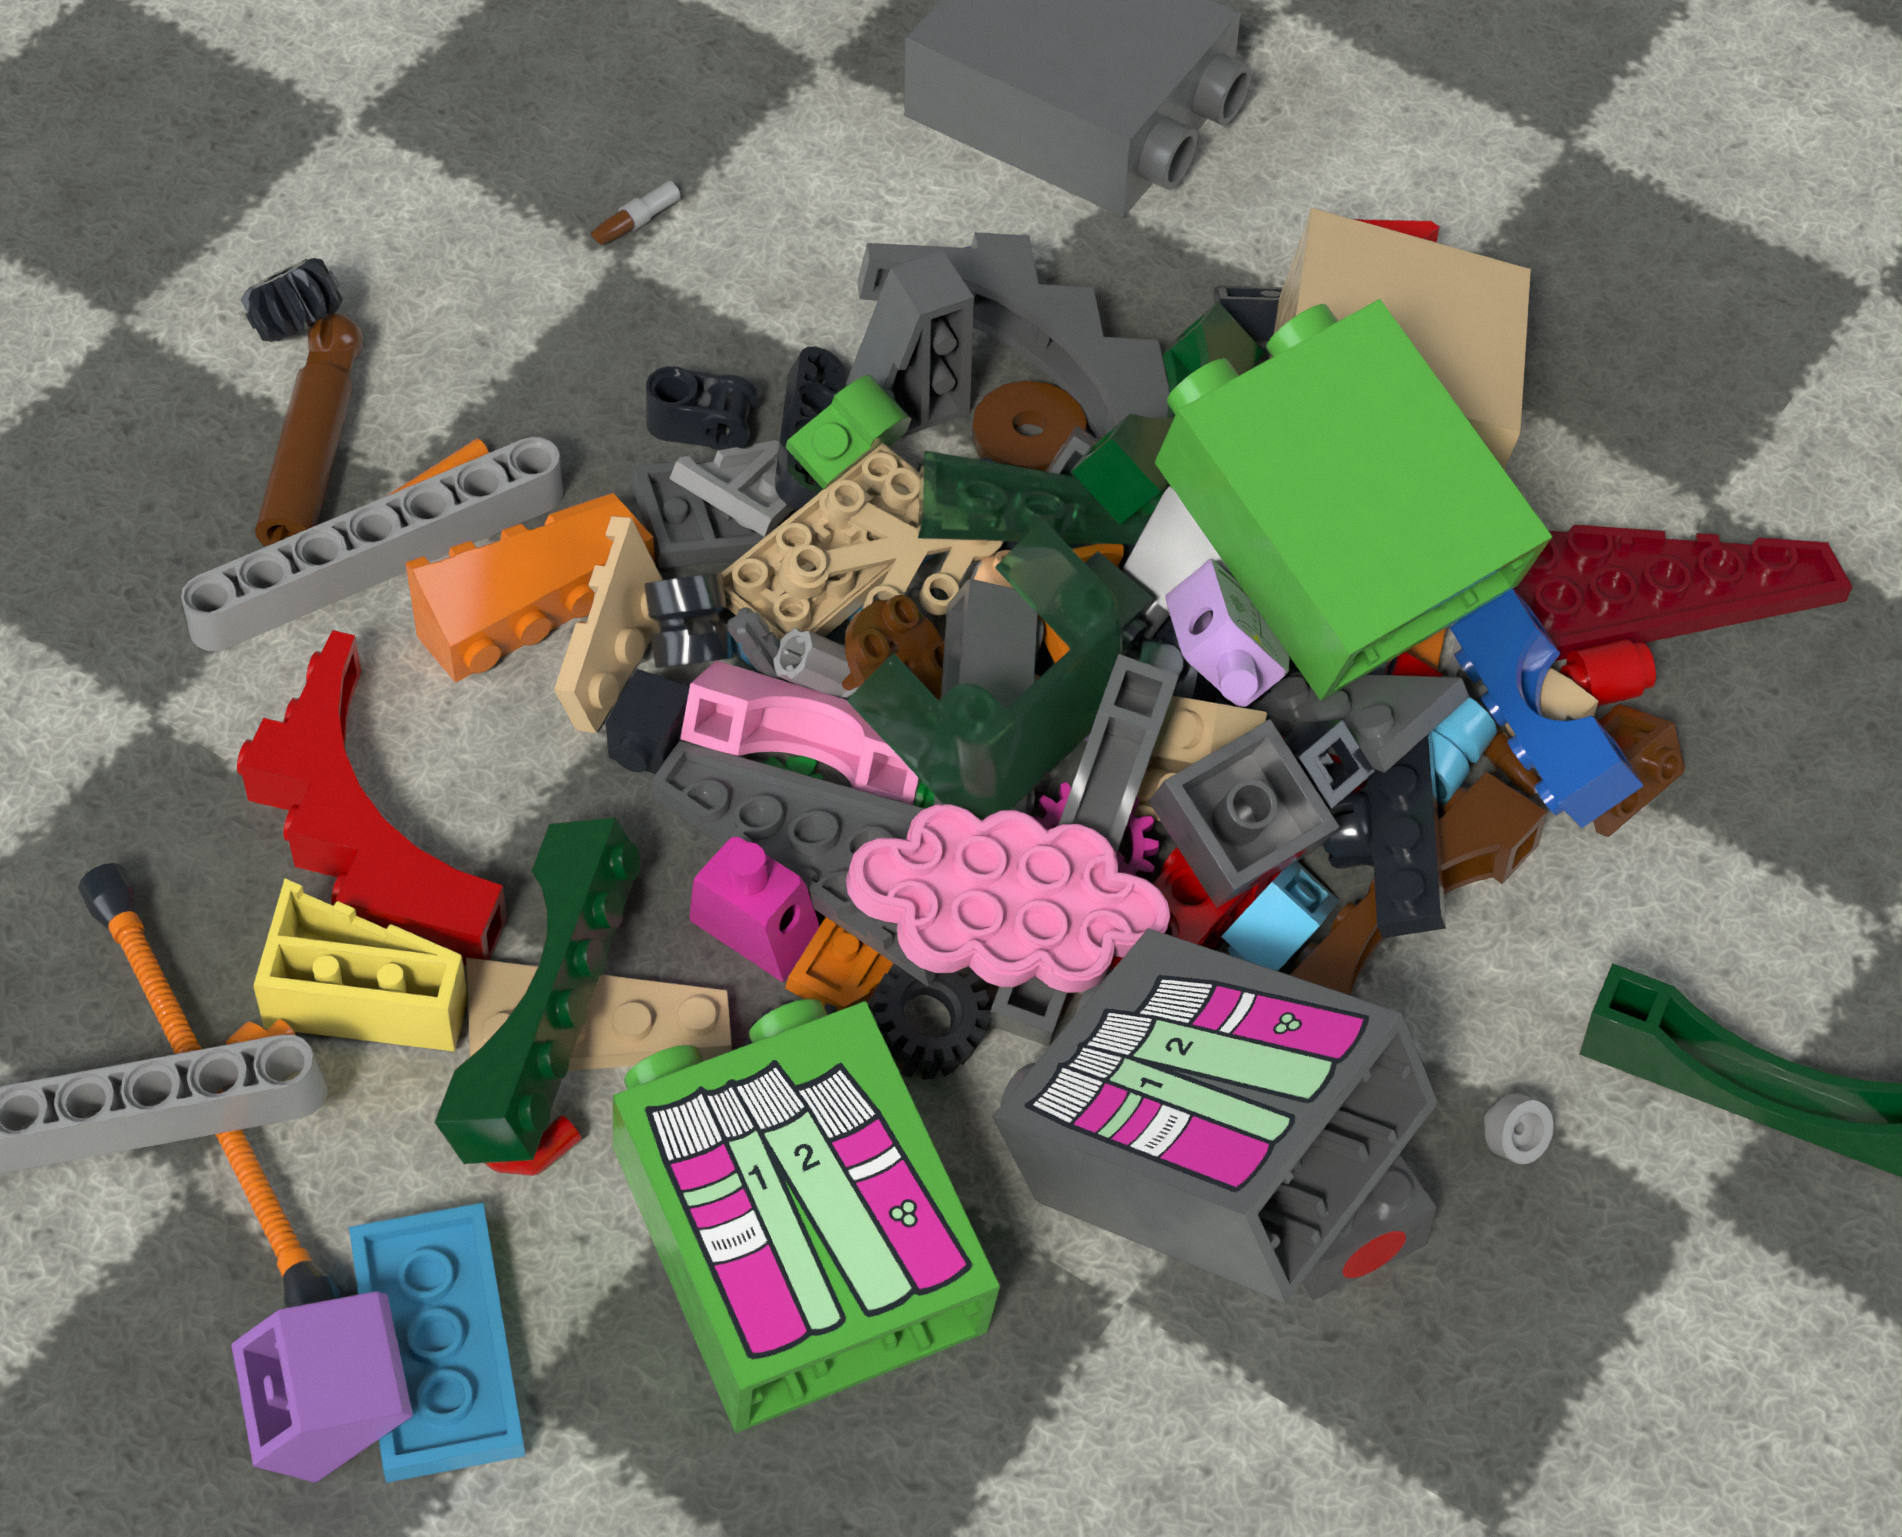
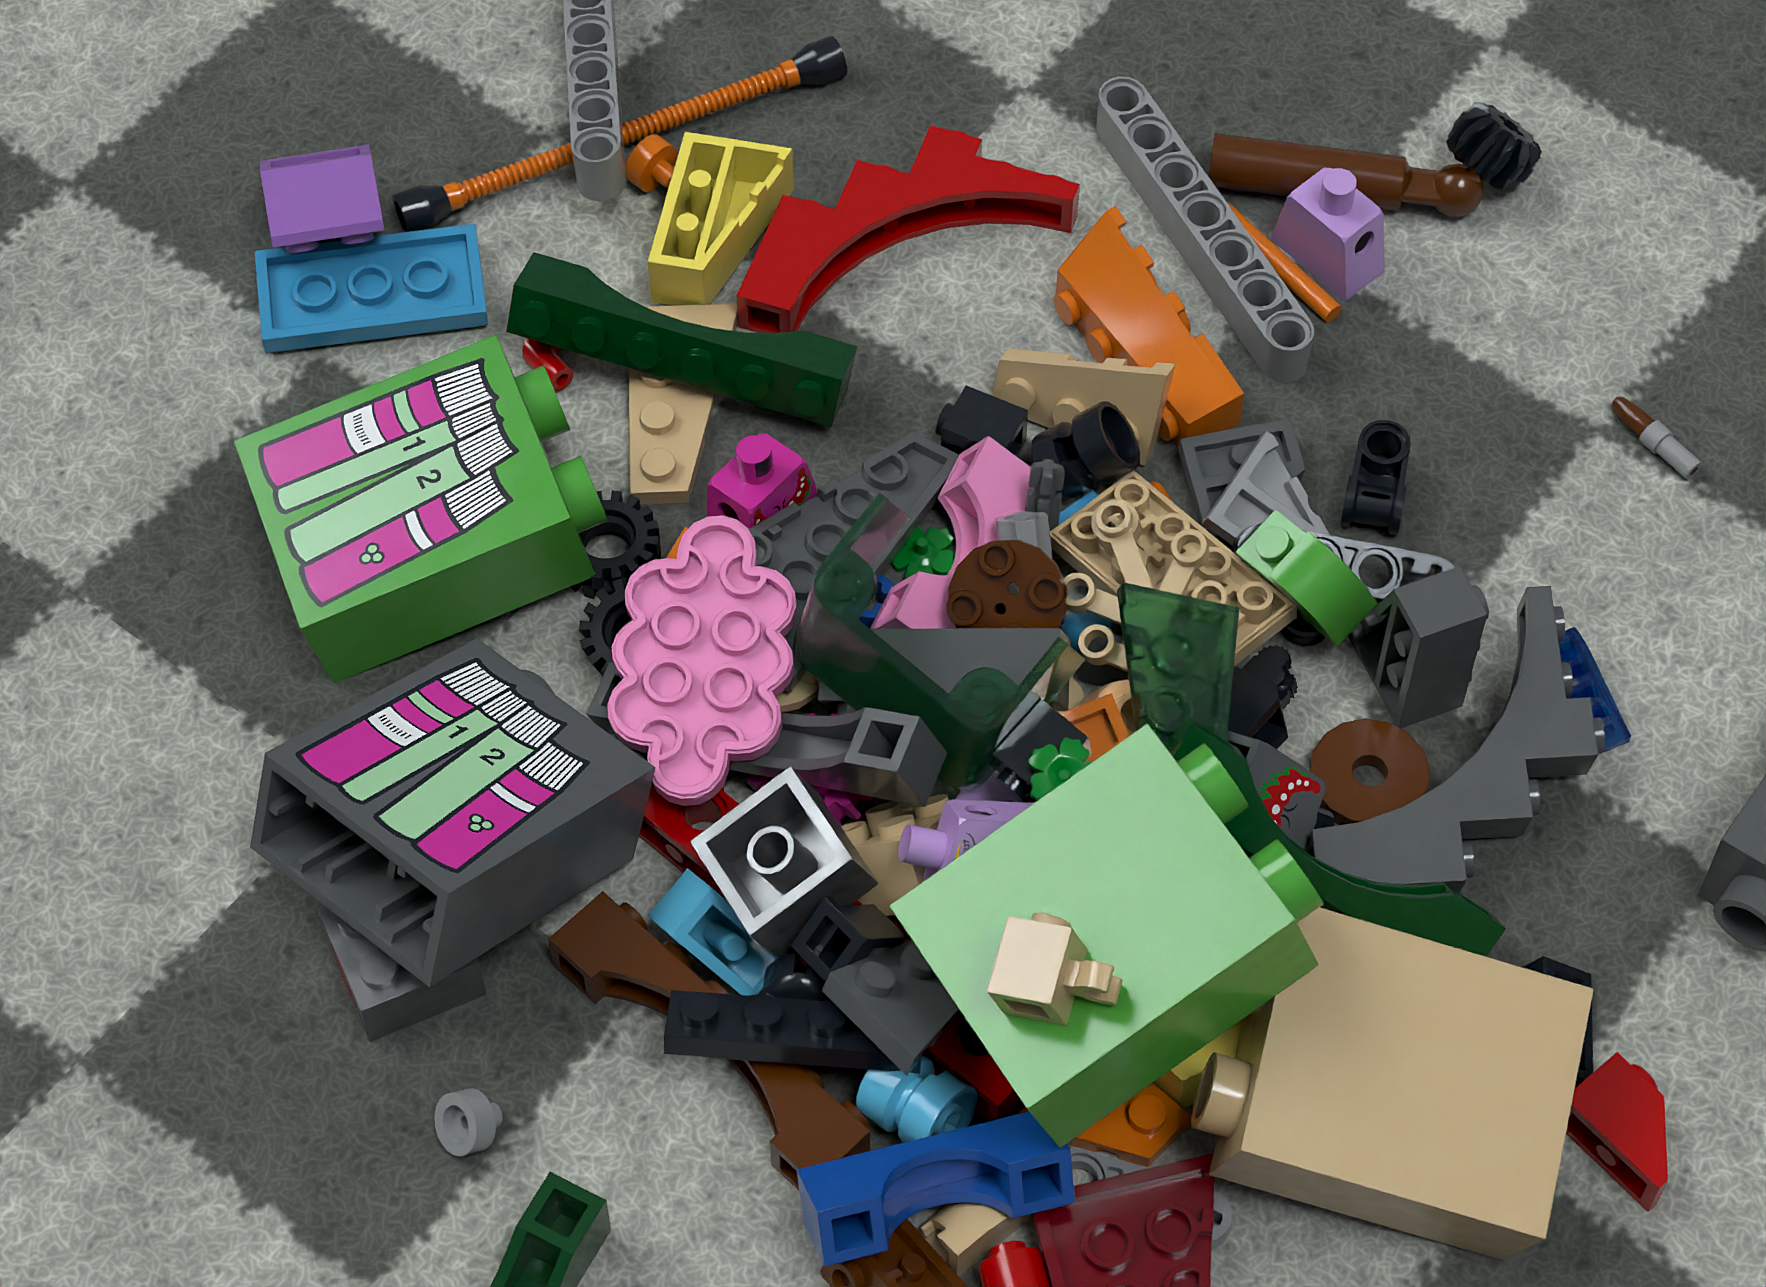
camera: 95 degrees right, 5 degrees up
none -> tan brick [986,913,1123,1026]
none -> green plant [1028,737,1093,801]
none -> lavender torso [1271,168,1384,302]

